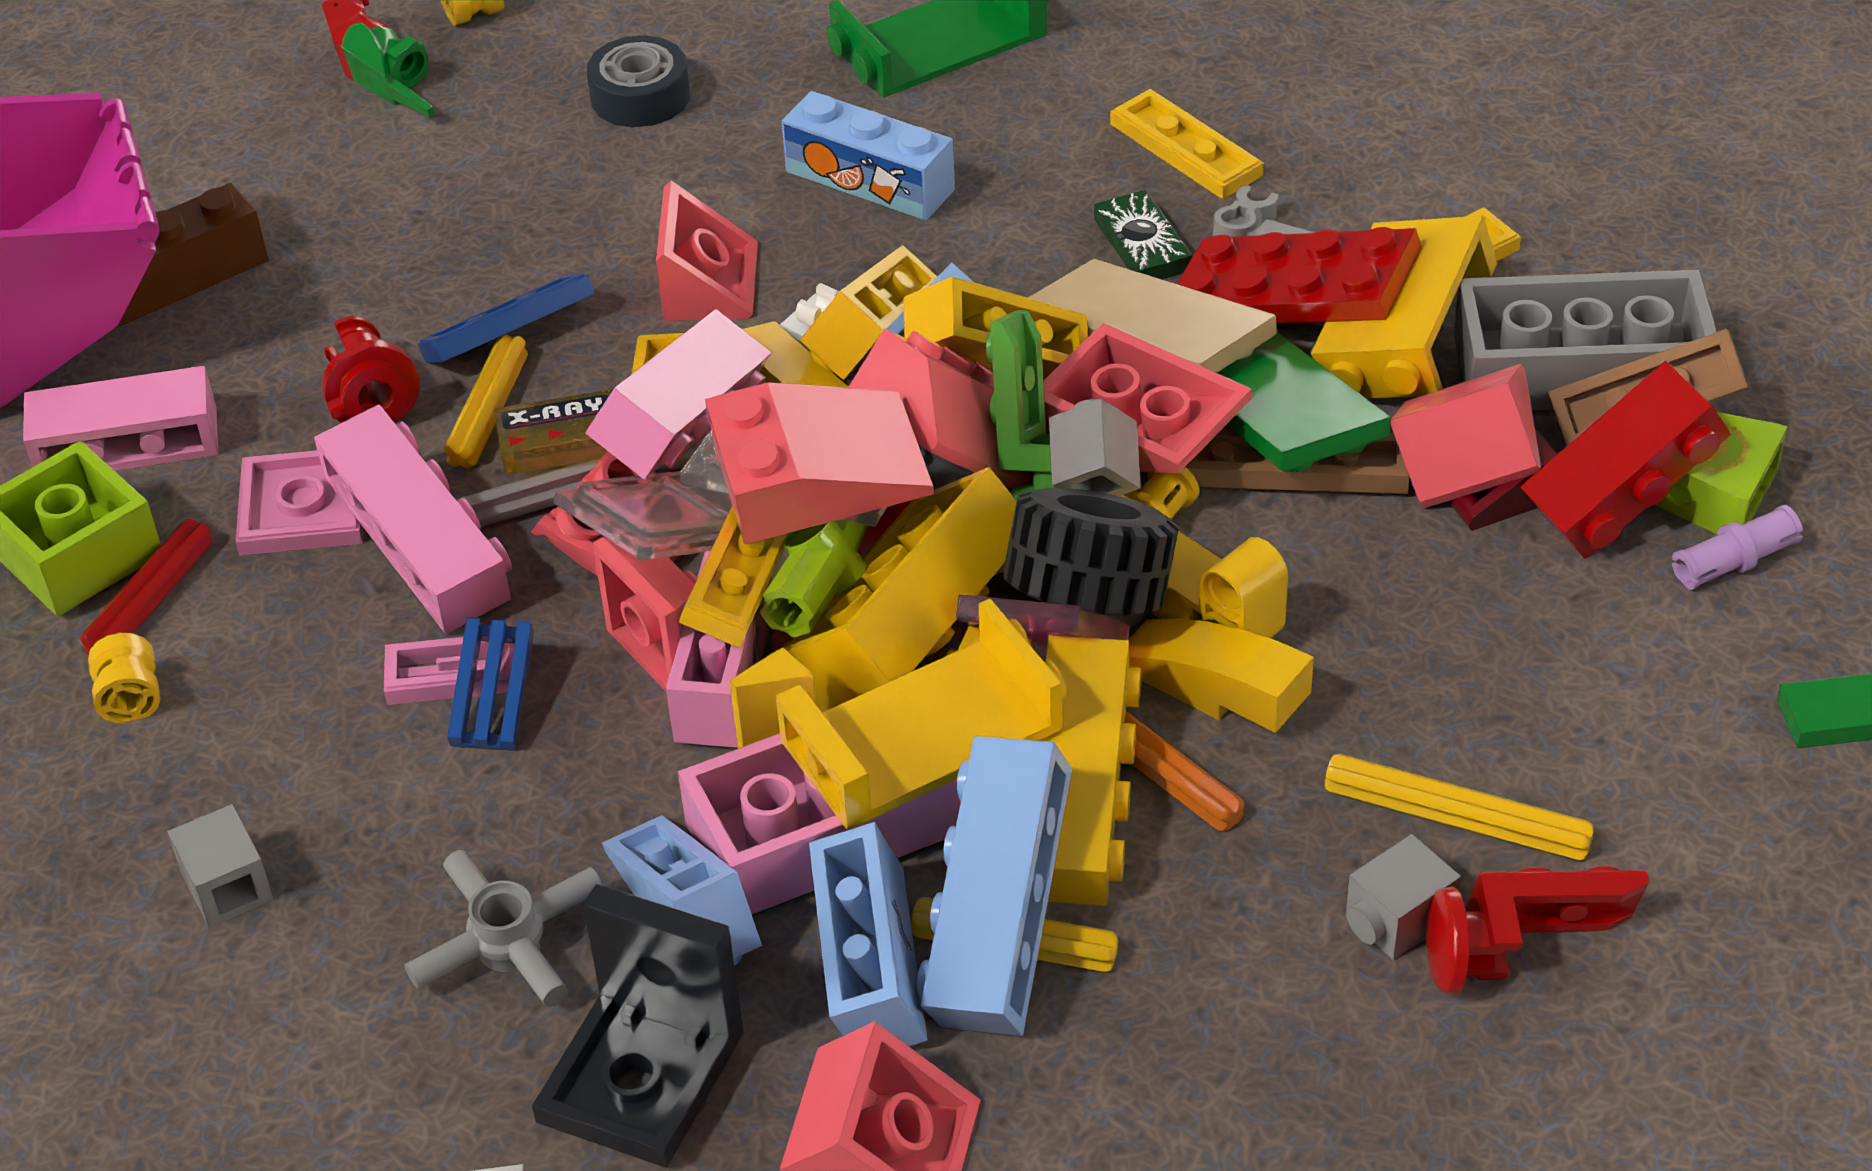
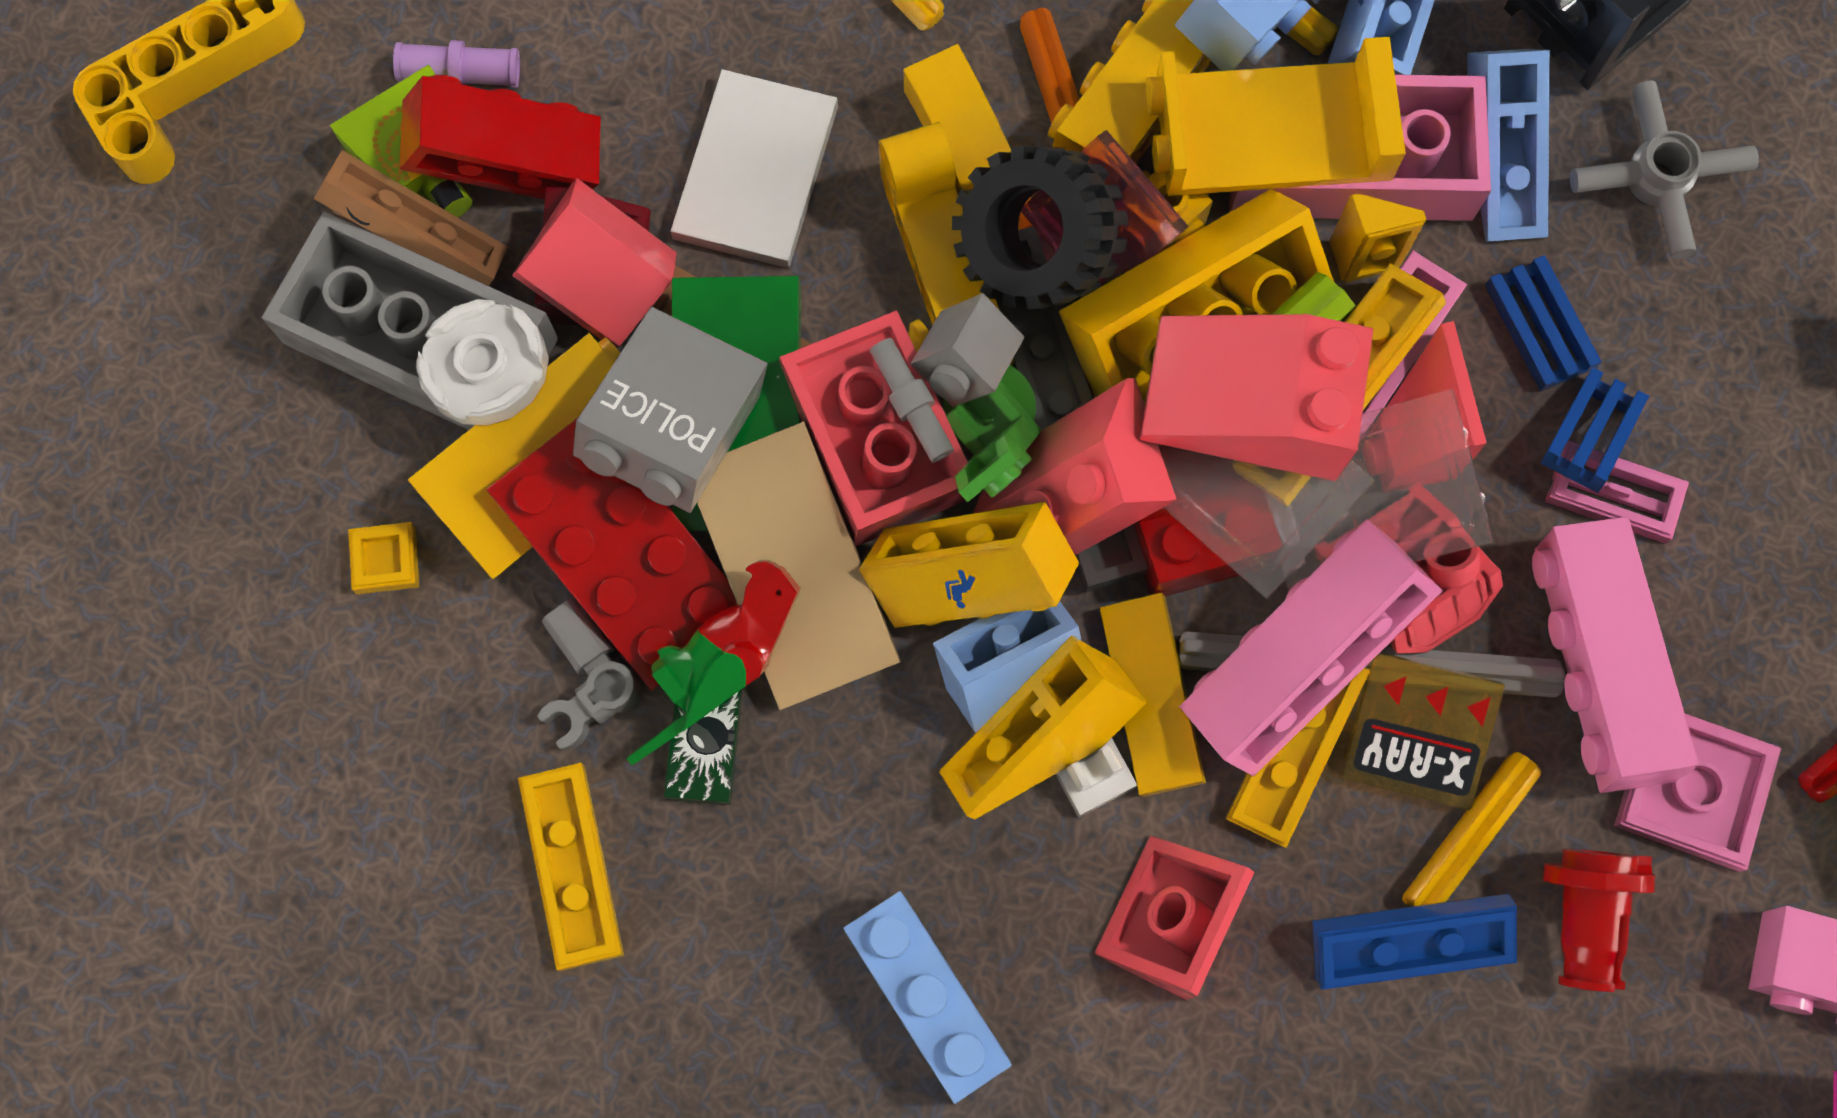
camera: 155 degrees left, 30 degrees up
none -> white tile [416,299,549,426]
none -> light grey brick [573,306,768,513]
none -> animal [626,560,801,766]
none -> white tile [670,69,838,269]
none -> light grey bar [870,338,954,463]
none -> blue tile [1485,255,1602,392]

